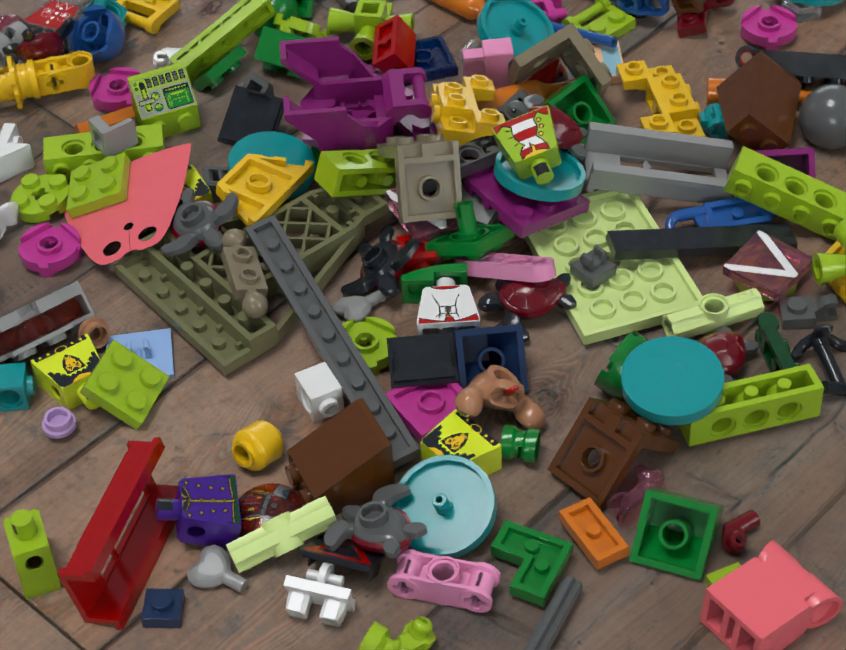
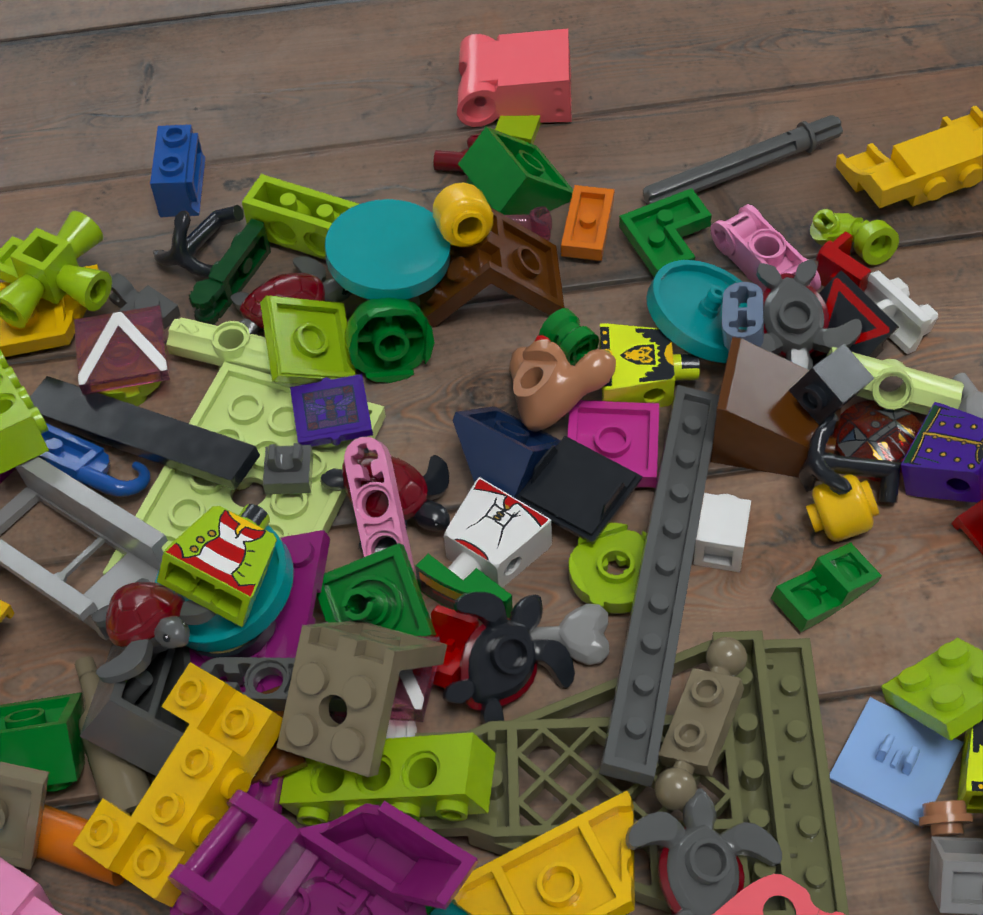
camera: 140 degrees left, 10 degrees up
none -> lime tile [260,295,356,384]
none -> dark purple piece [290,374,373,447]
none -> yellow head [433,182,493,247]
none -> sand blue beam [722,282,764,350]
none -> green slope [771,542,882,632]
none -> brick [789,344,875,425]
none -> black piece [799,413,901,503]
none -> red bracket [816,231,871,292]

